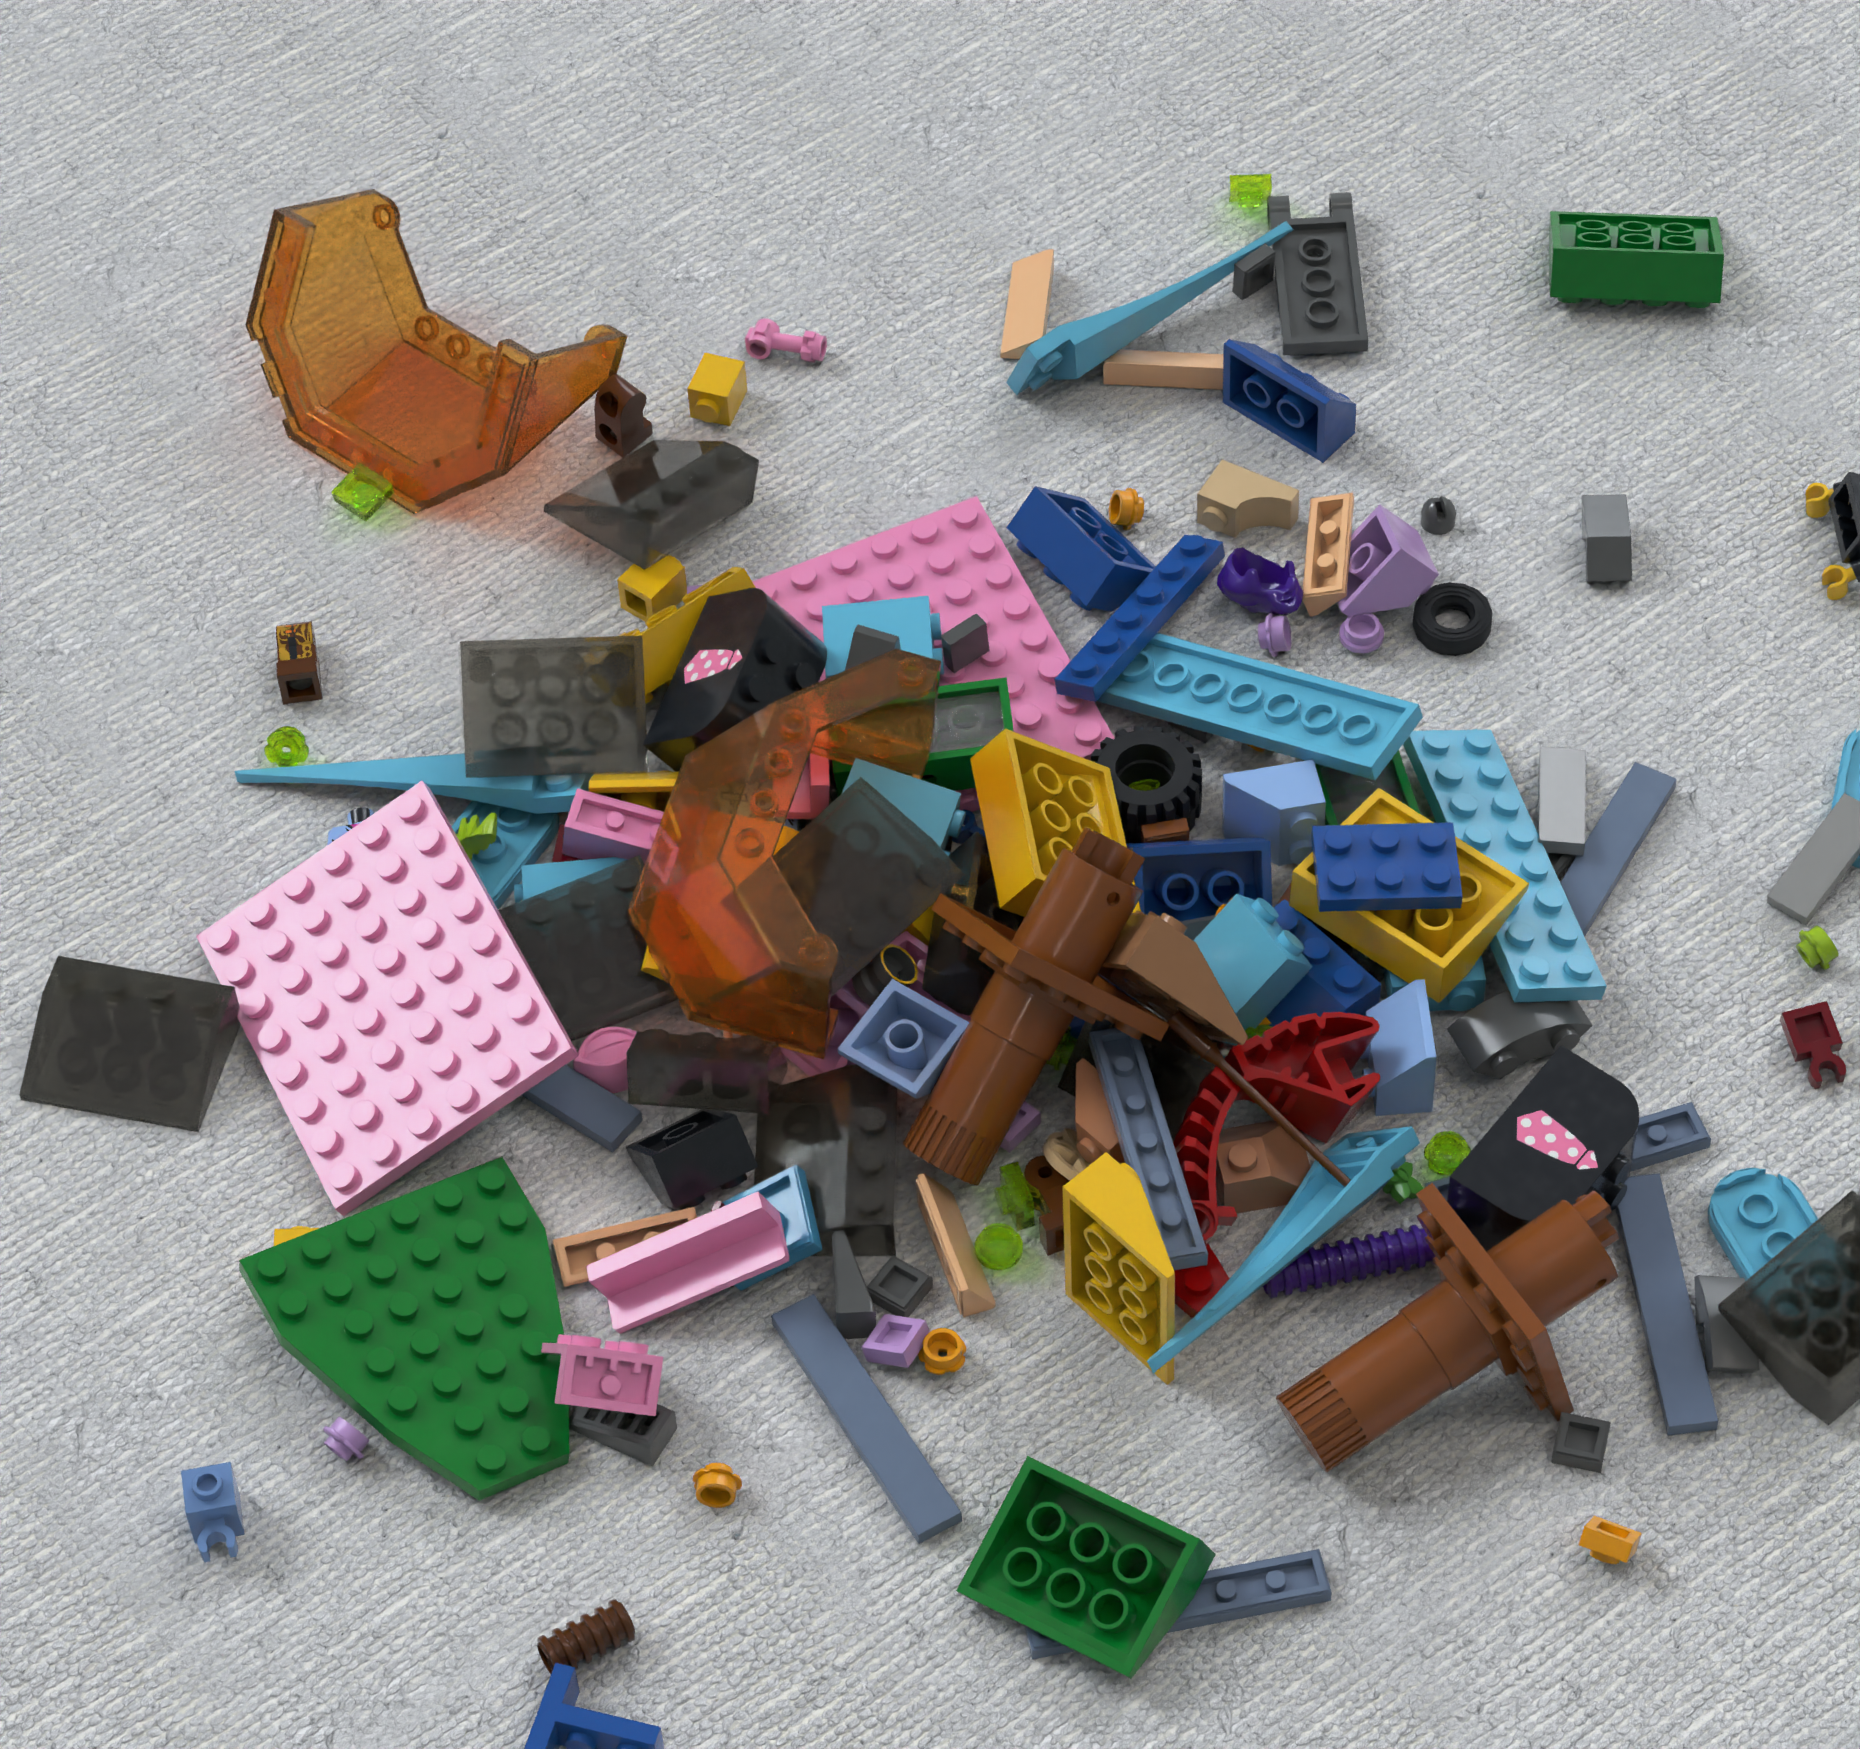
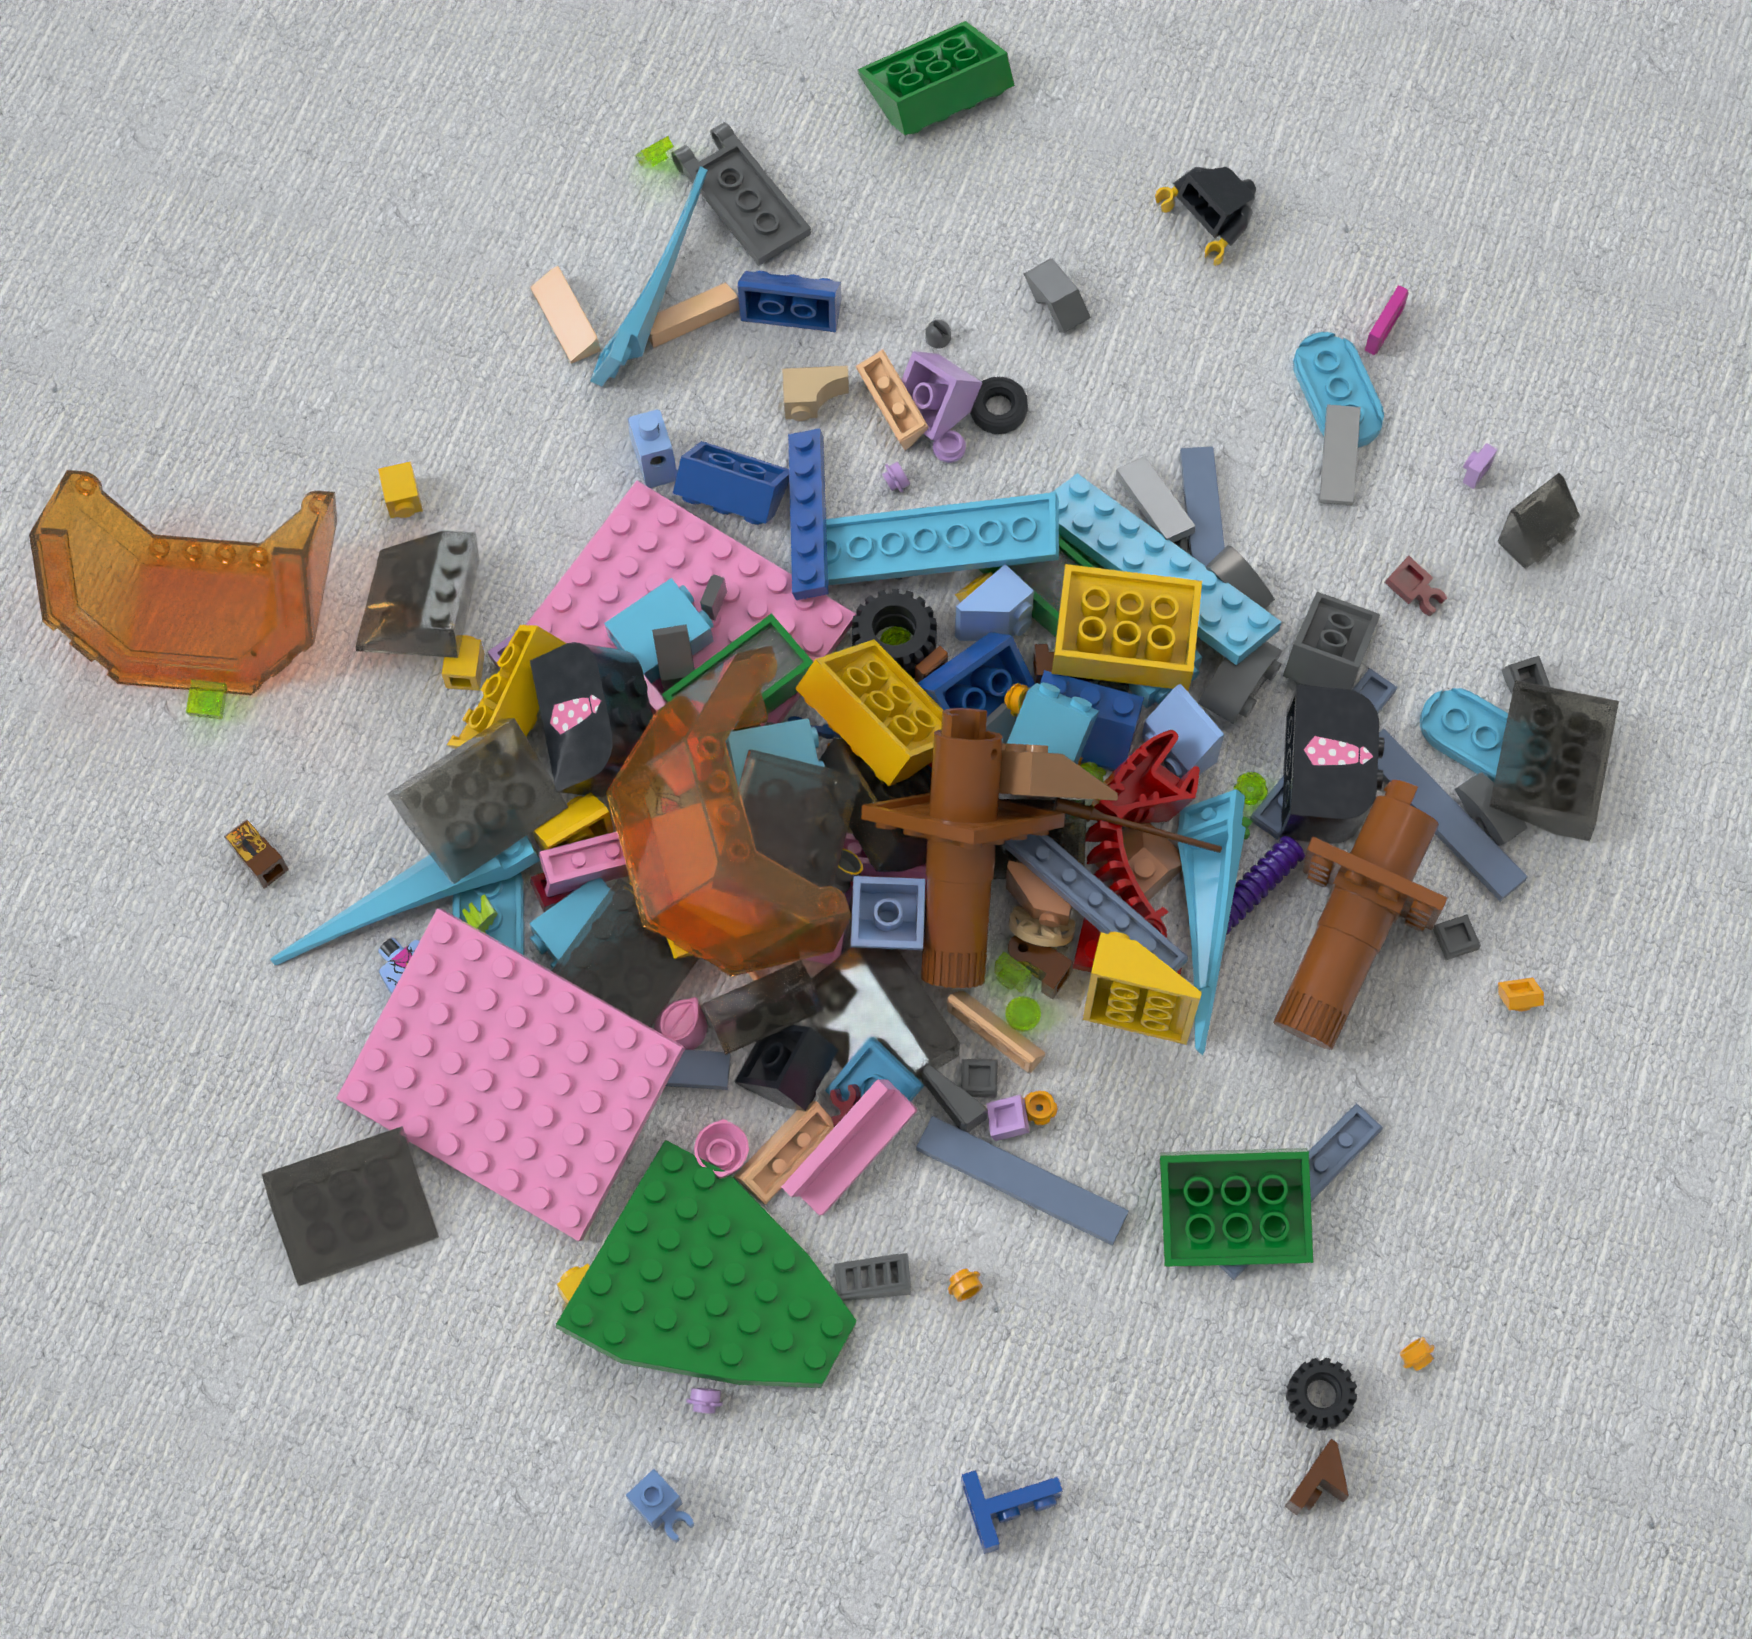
camera: 35 degrees left, 15 degrees up
clear neon green plate [264,726,309,767] -> none
reddish brown piece [537,1599,635,1674] -> none
bright pink bracket [541,1334,663,1416] -> none
reddish brown leg [594,374,653,458] -> none
bright pink bar [745,319,827,363] -> none
light orange plate [1109,488,1144,530] -> none
dark purple hair [1217,547,1303,615] -> none
dark grey tile [1232,243,1275,300] -> none
blue plate [1311,822,1463,912] -> none
lime plate [1796,925,1839,970] -> none
none -> light blue torso [628,409,677,488]
none -> bright pink hat [694,1119,749,1179]
none -> dark grey slope [1206,545,1275,609]
none -> dark grey slope [1283,592,1381,690]

